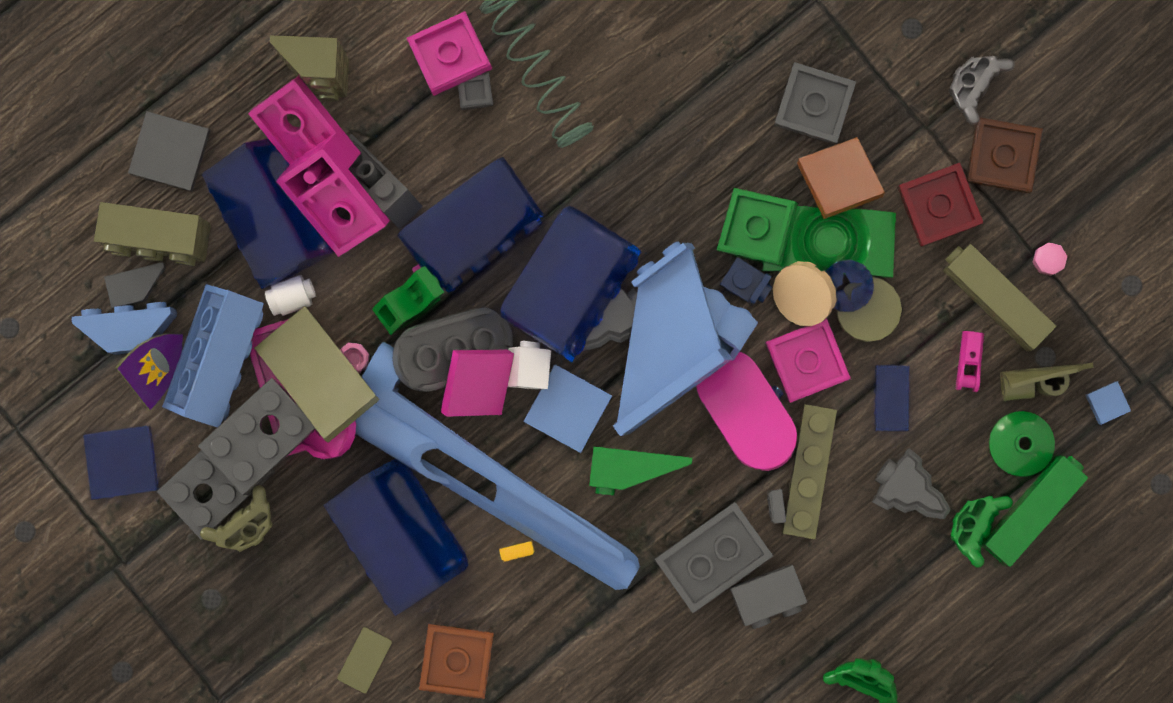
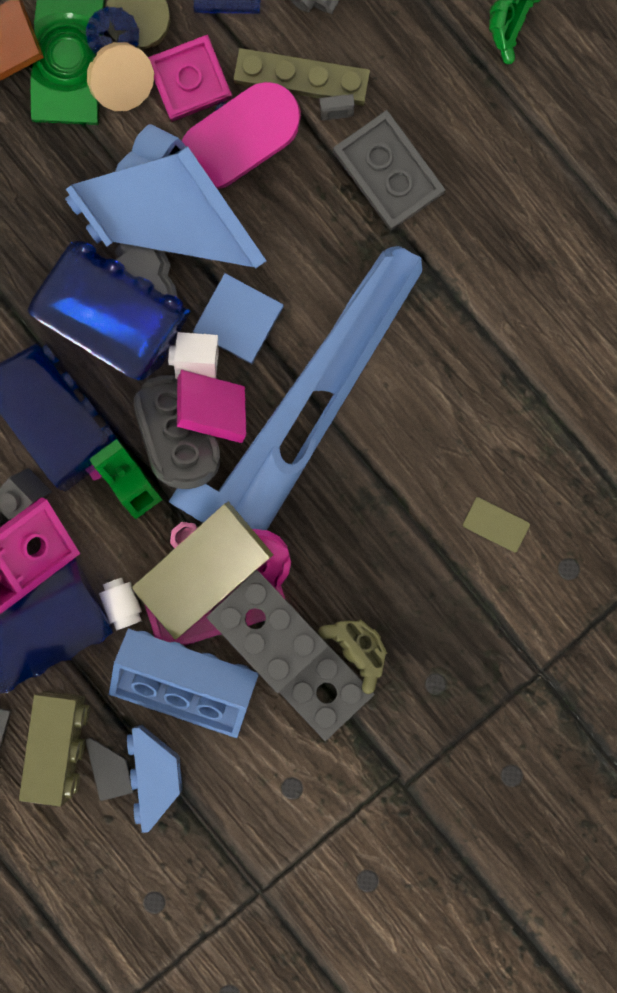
camera: 90 degrees left, 0 degrees up
clear blue tile [83,426,159,500] -> none
dark purple shield [115,333,183,410] -> none
clear blue windscreen [323,459,468,616] -> none
dark orange tile [419,623,494,699] -> none
yellow tile [499,540,535,562] -> none
green slope [589,447,692,496] -> none
green tile [717,188,798,266] -> none
dark blue bracket [719,257,773,306] -> none
dark grey brick [729,564,808,629] -> none

